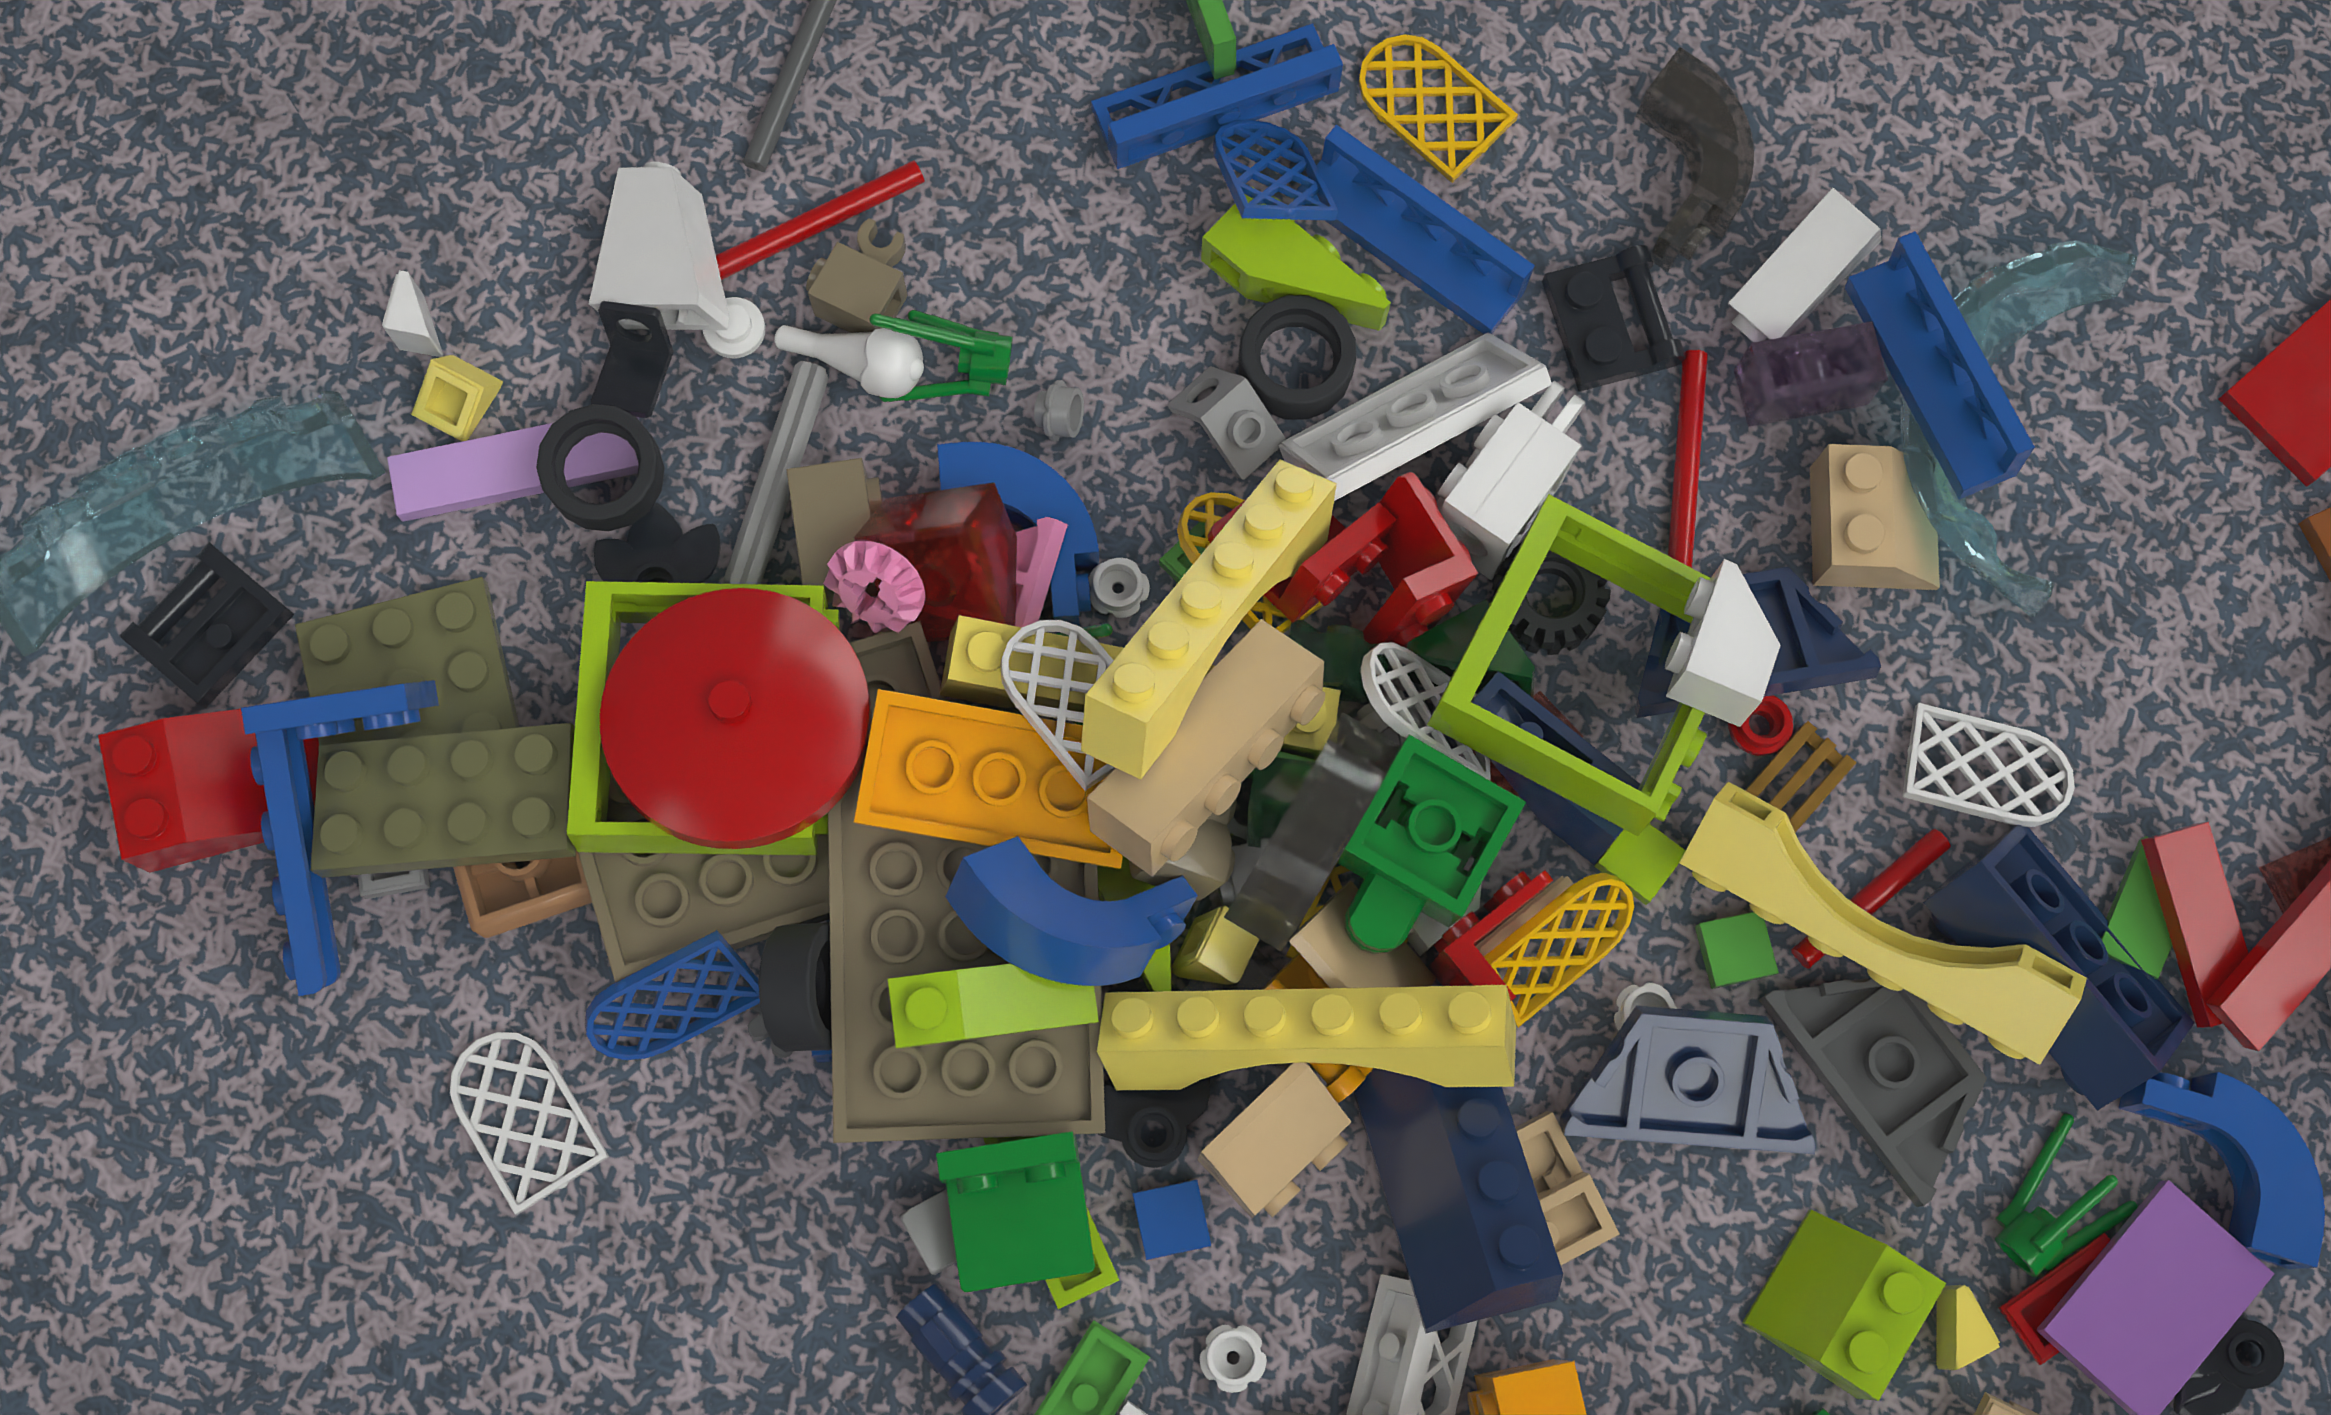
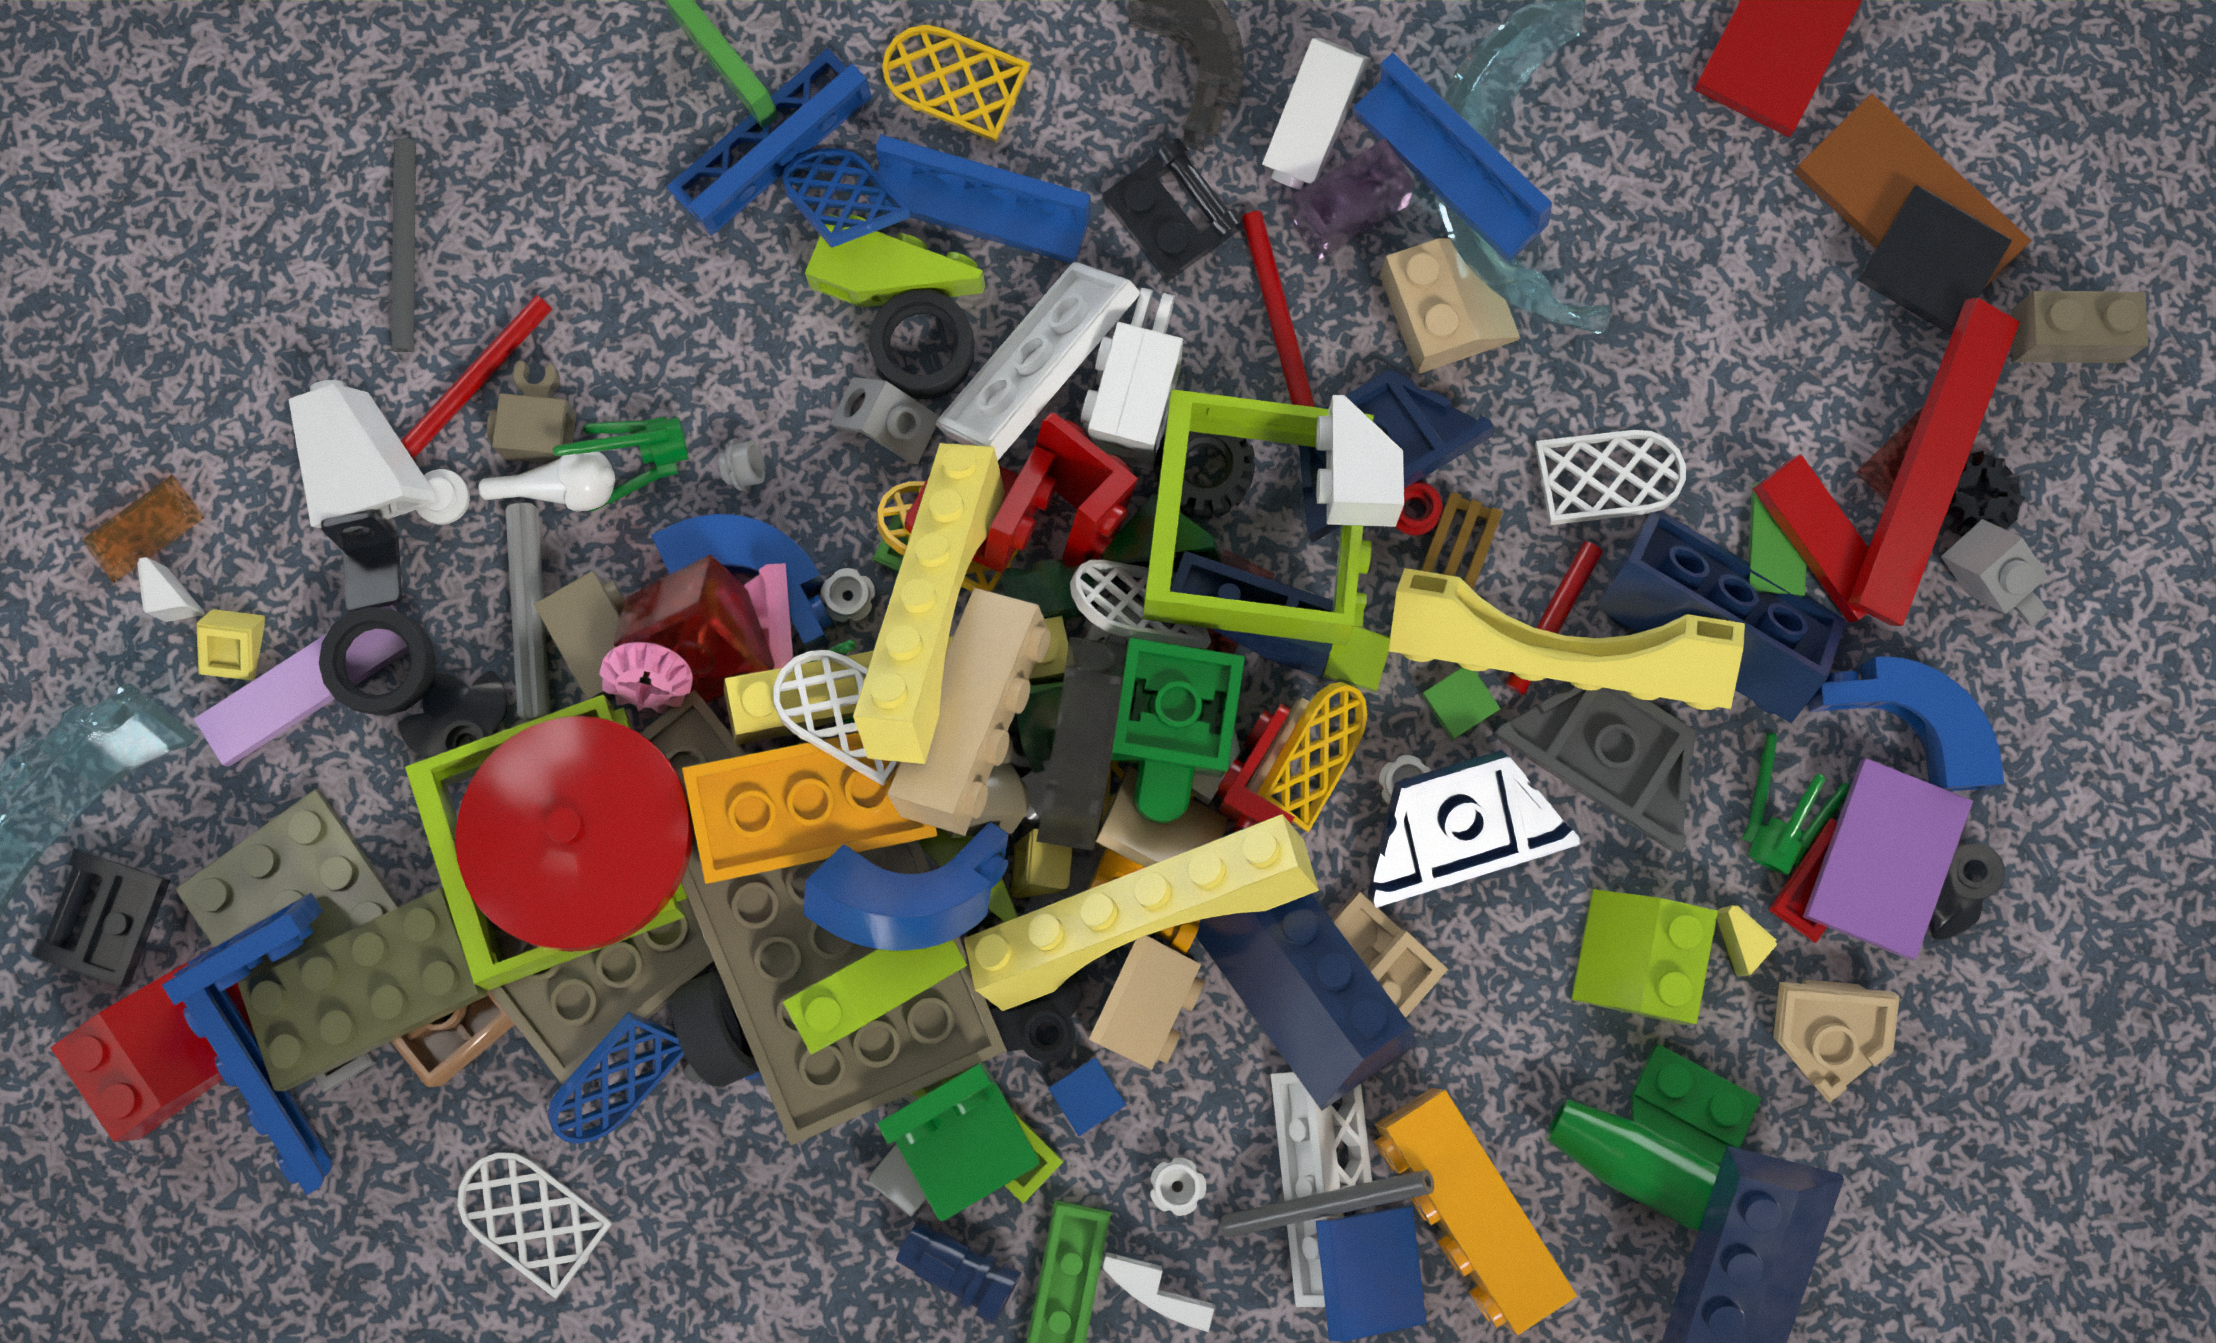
camera: 15 degrees left, 5 degrees up
none -> clear orange tile [81,474,205,583]

